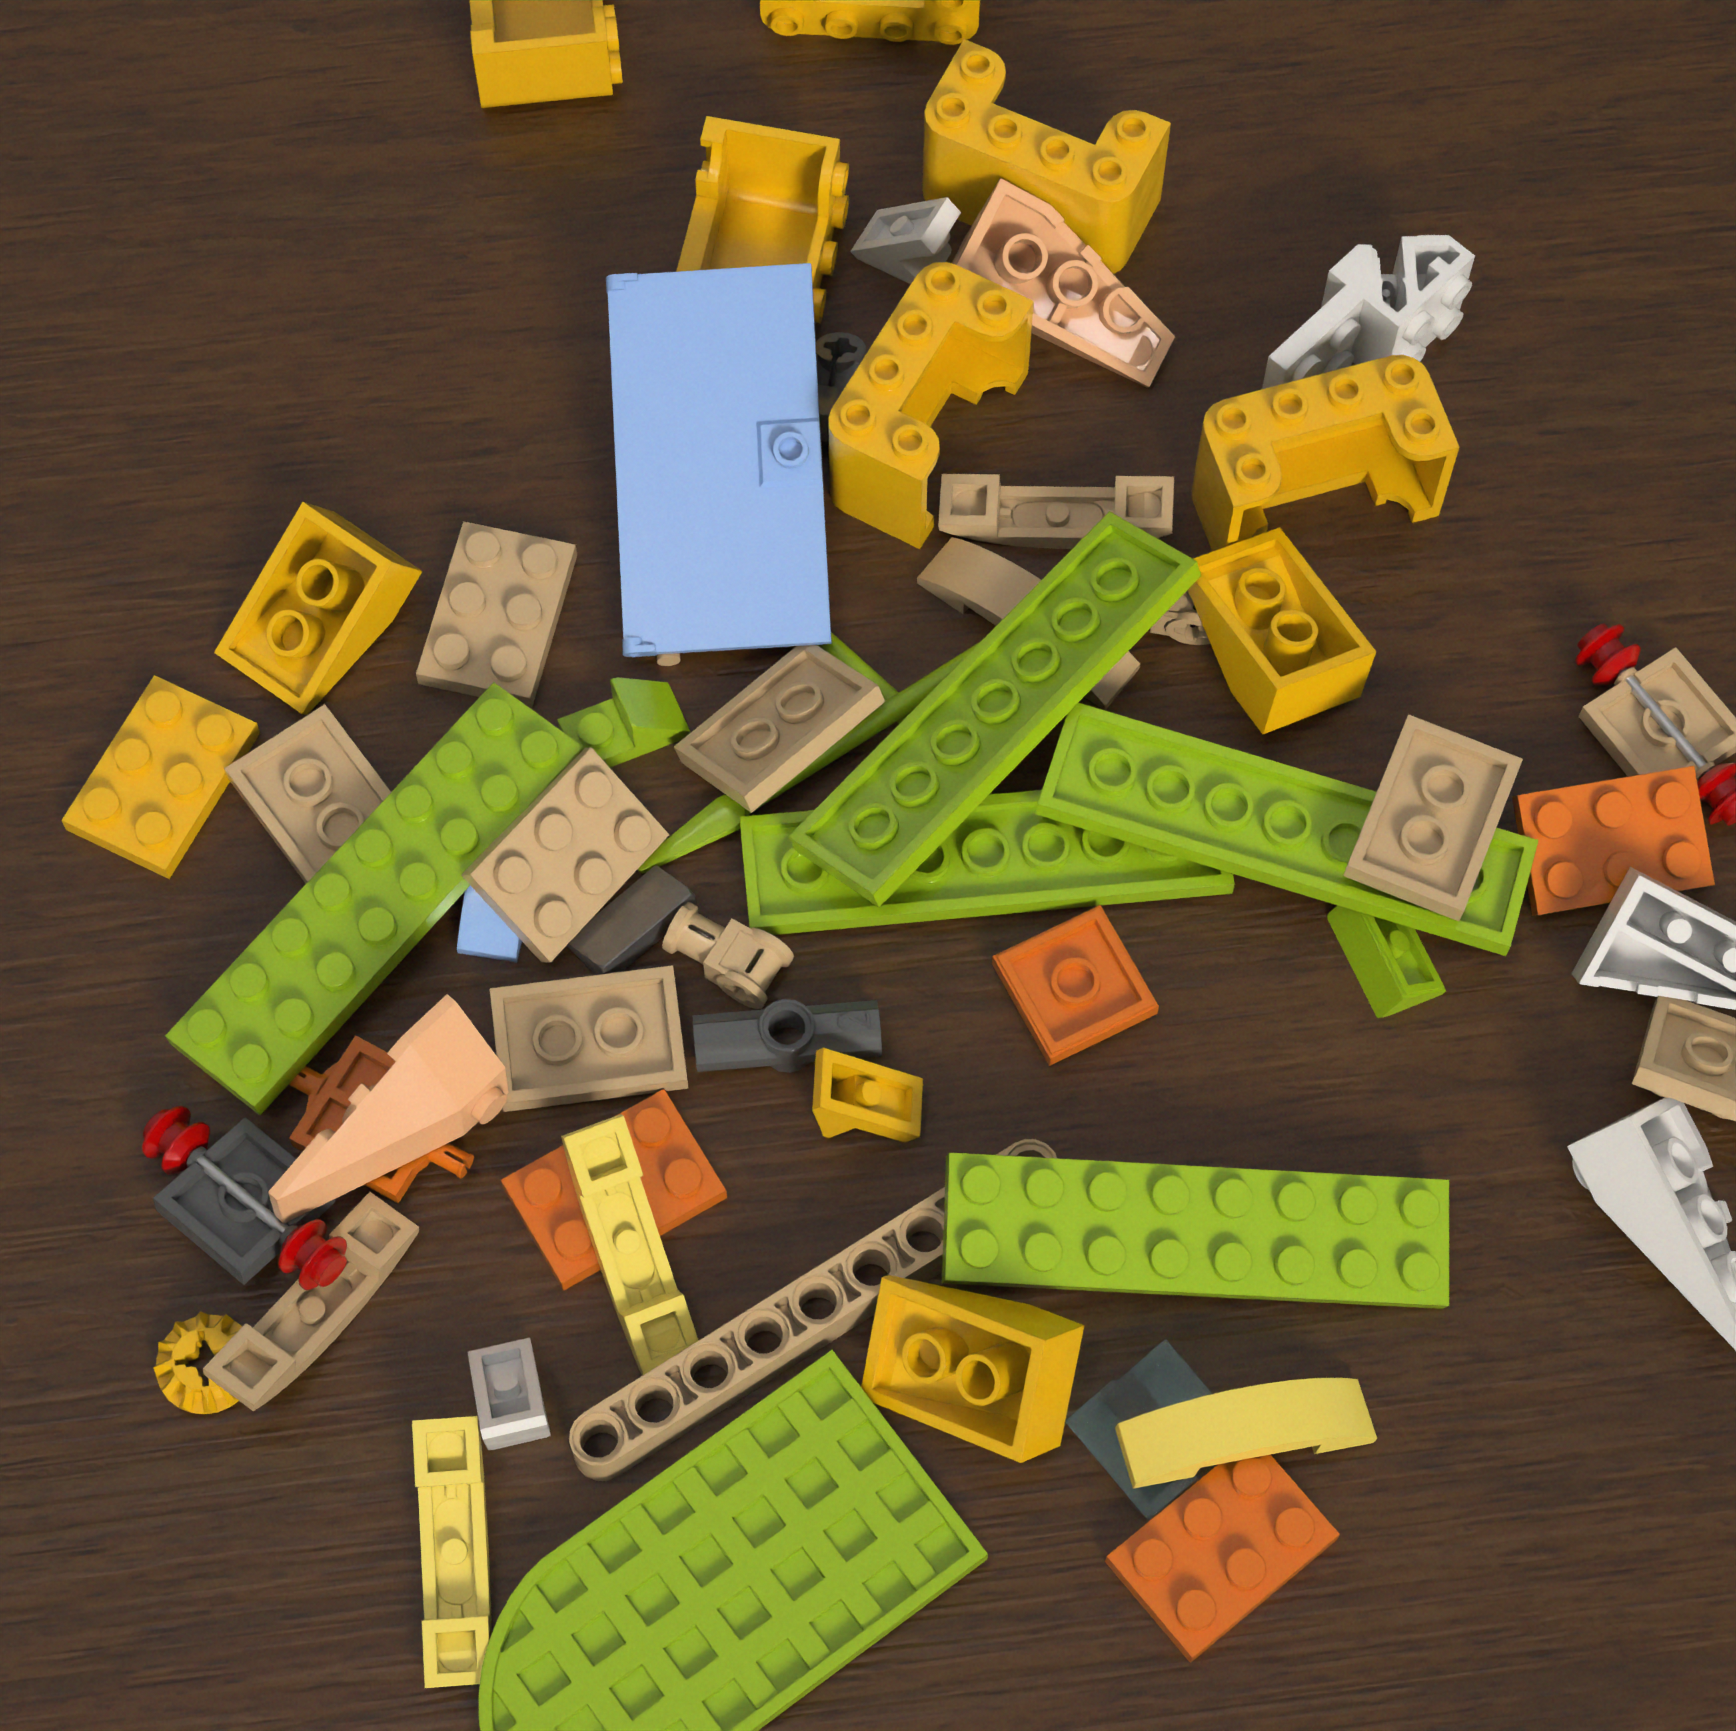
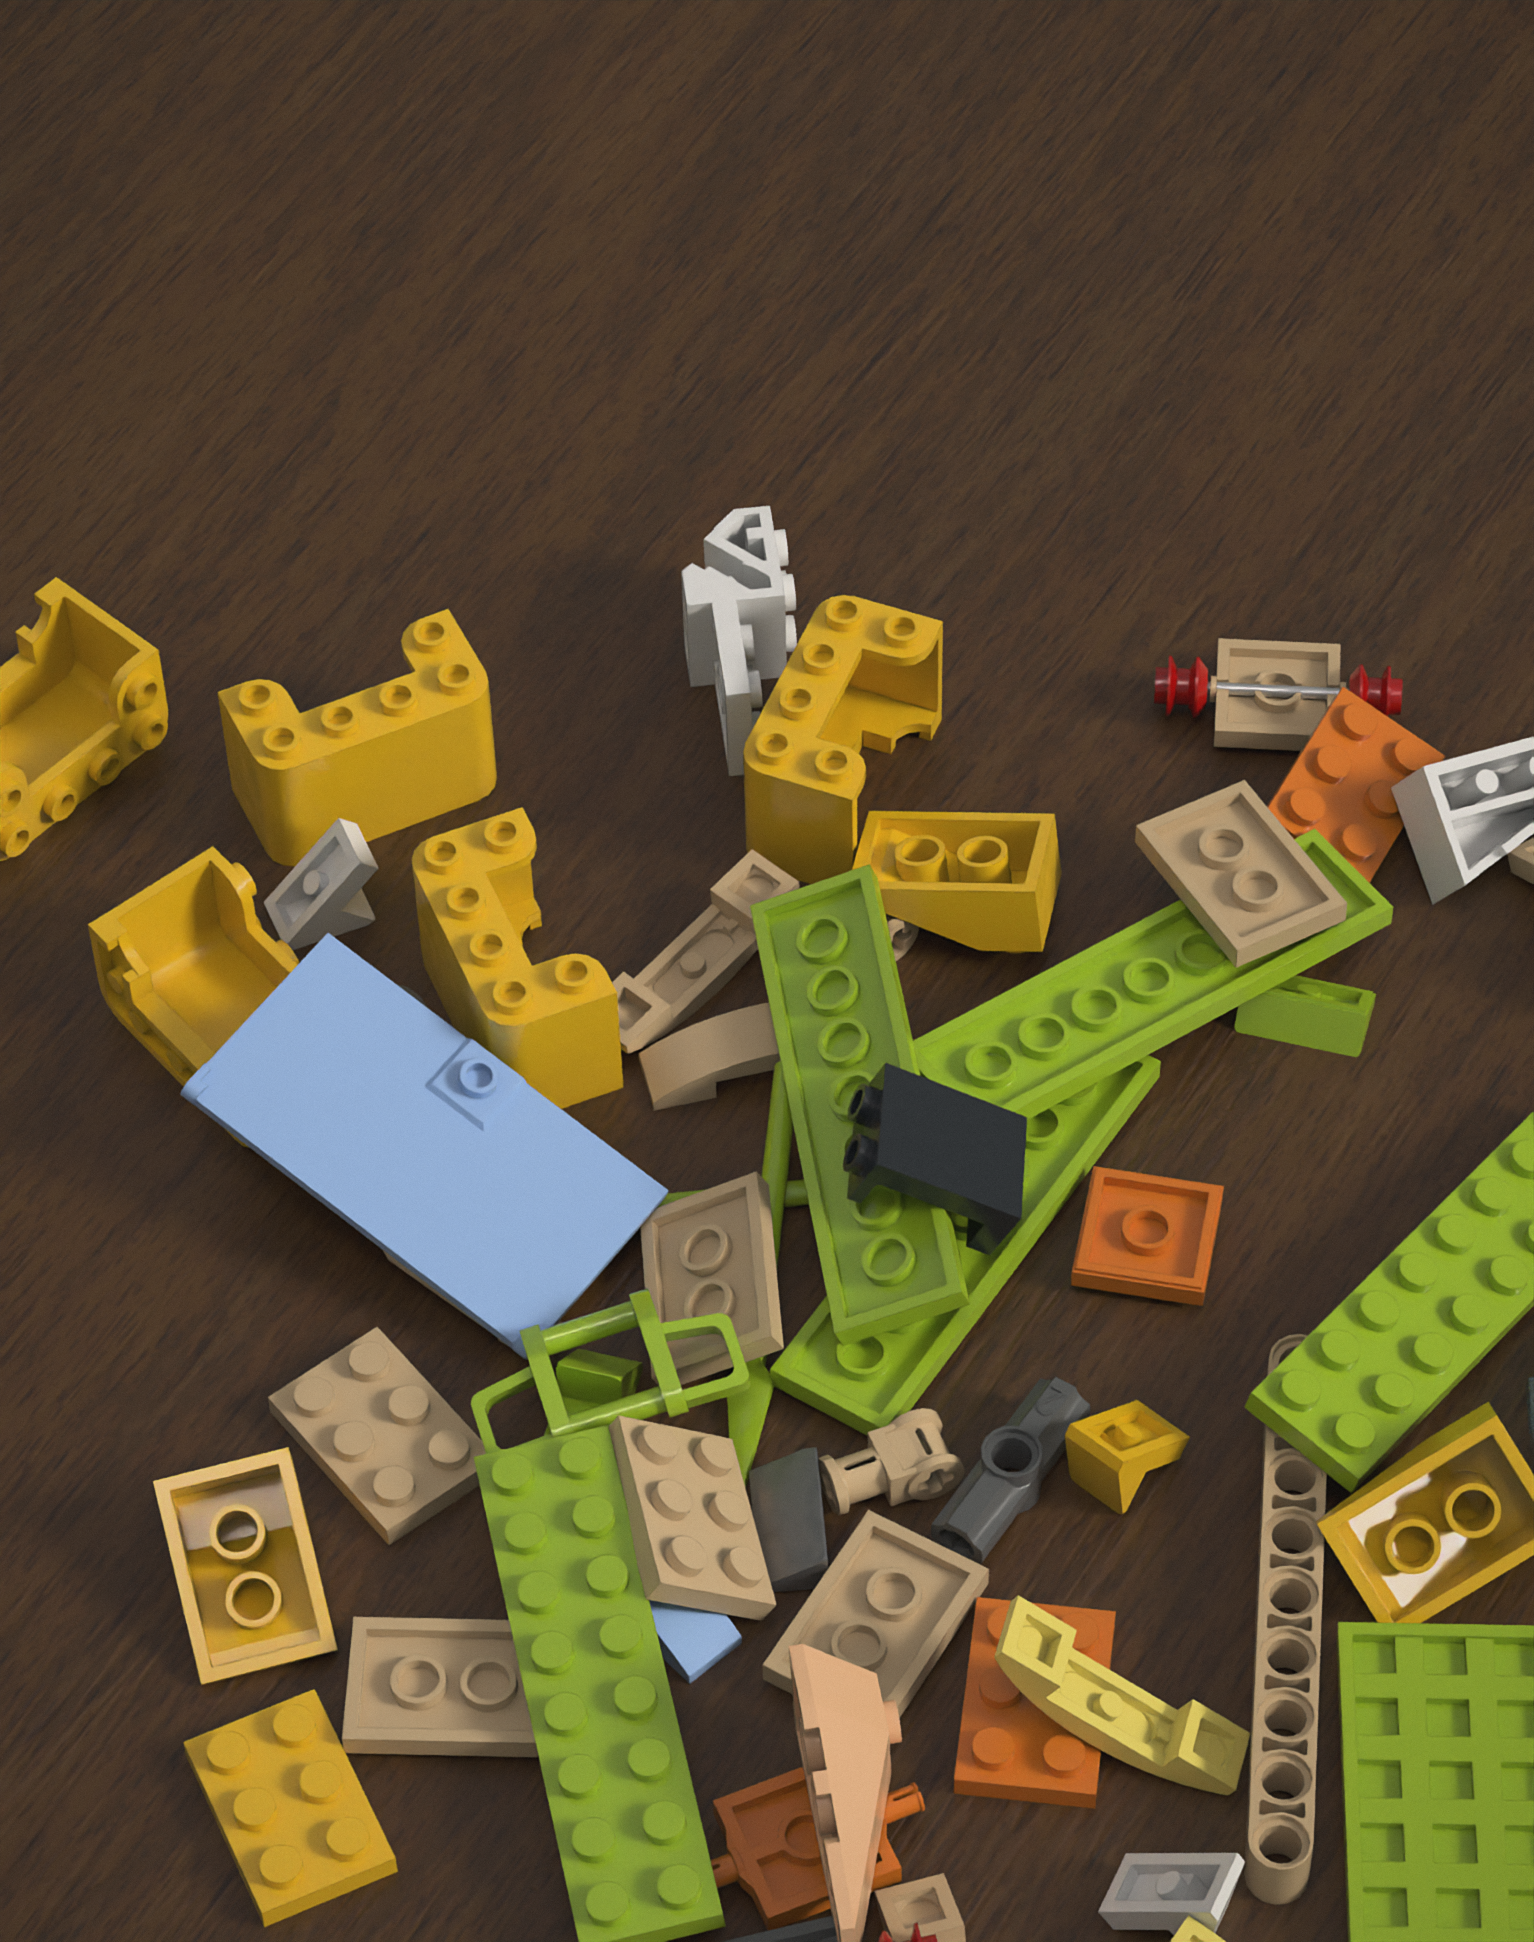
camera: 50 degrees left, 15 degrees down
light nougat wedge [952,178,1175,388] -> none
none -> lime bar [471,1288,751,1454]
none -> black panel [843,1063,1027,1255]

